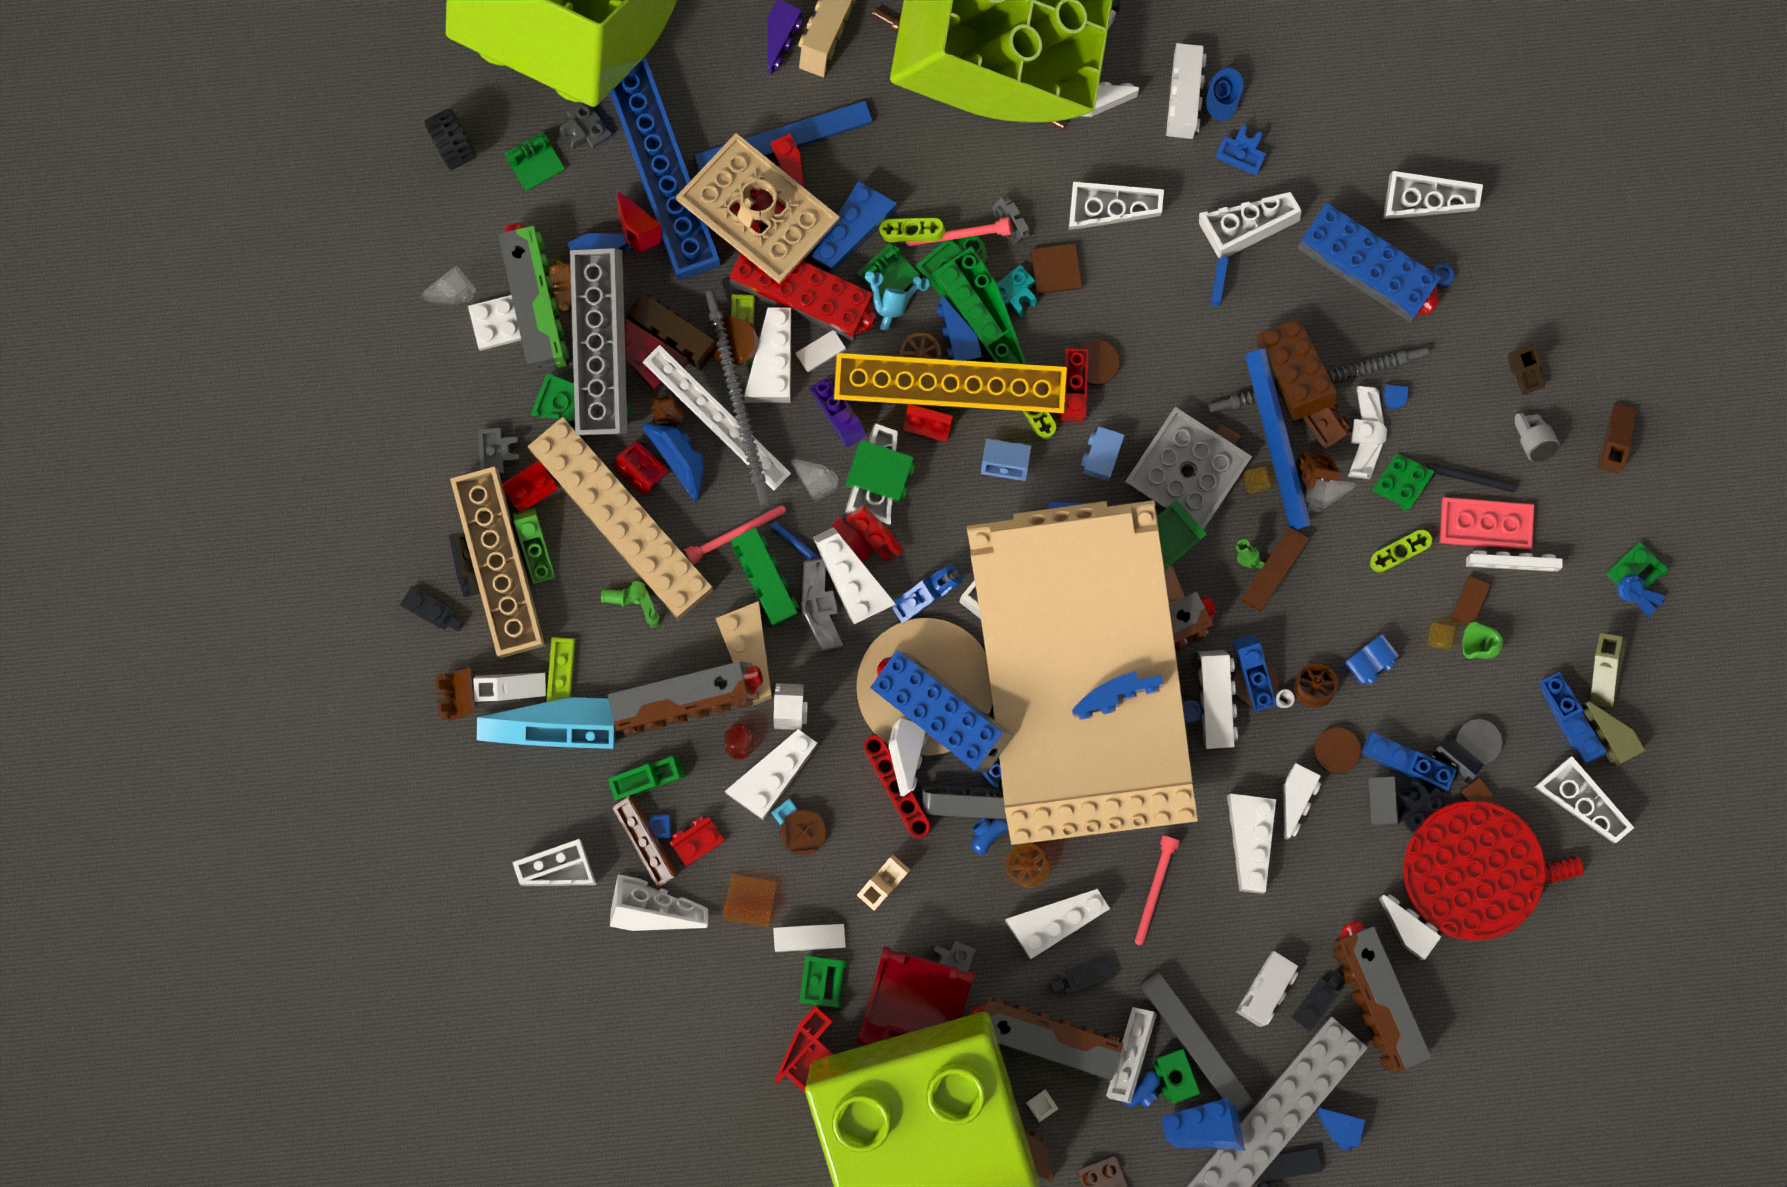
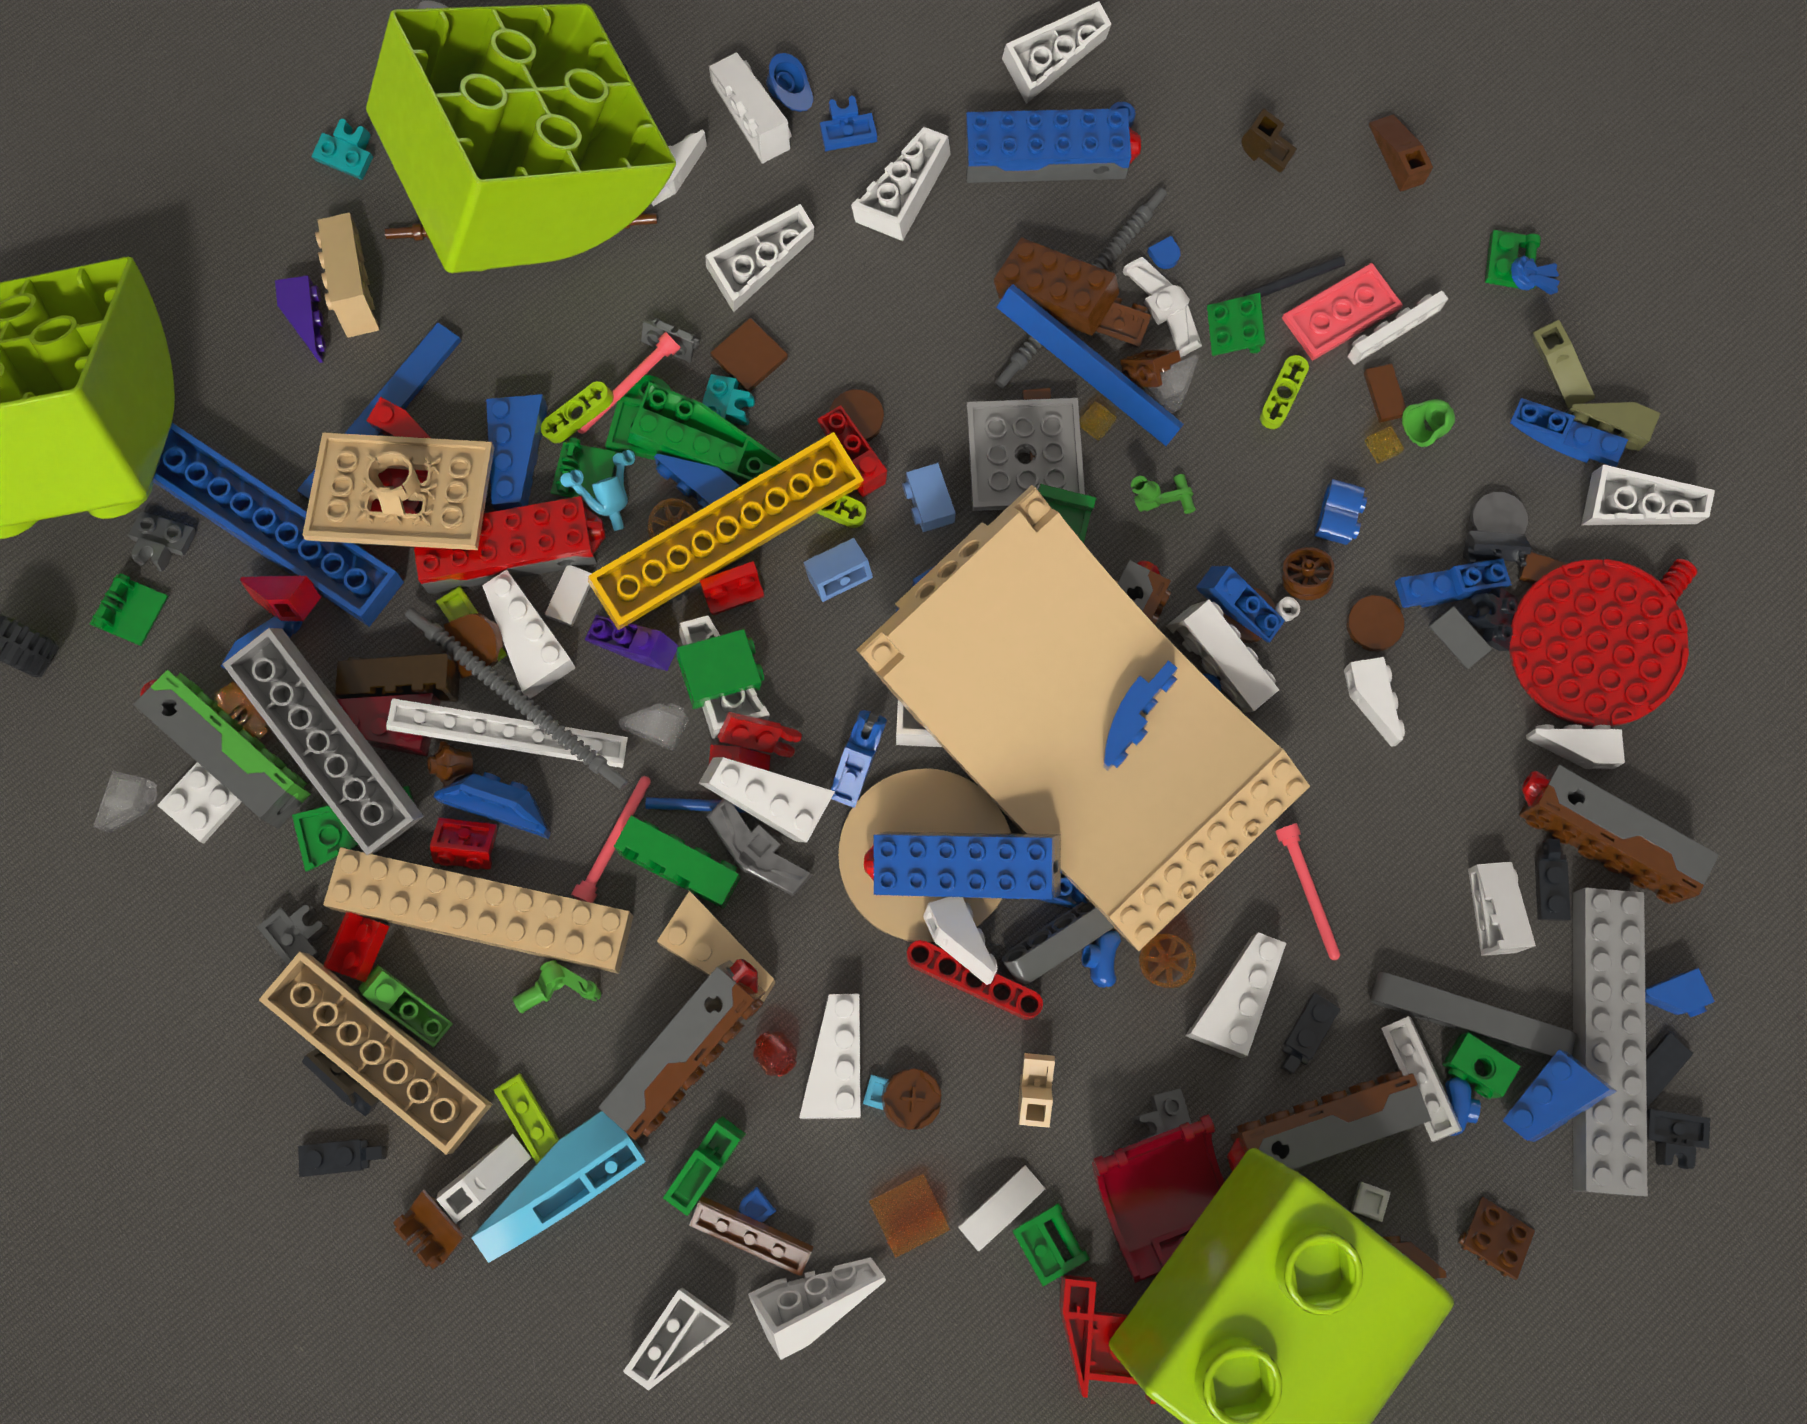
camera: 40 degrees left, 5 degrees down
red bracket [670,816,725,867] -> none
white wedge [774,683,807,730] -> none
blue tile [1210,257,1228,307] -> none
white wedge [1227,794,1276,894] -> none
reddish brown tile [1241,527,1309,613] -> none
light grey piece [1515,413,1560,462] -> none

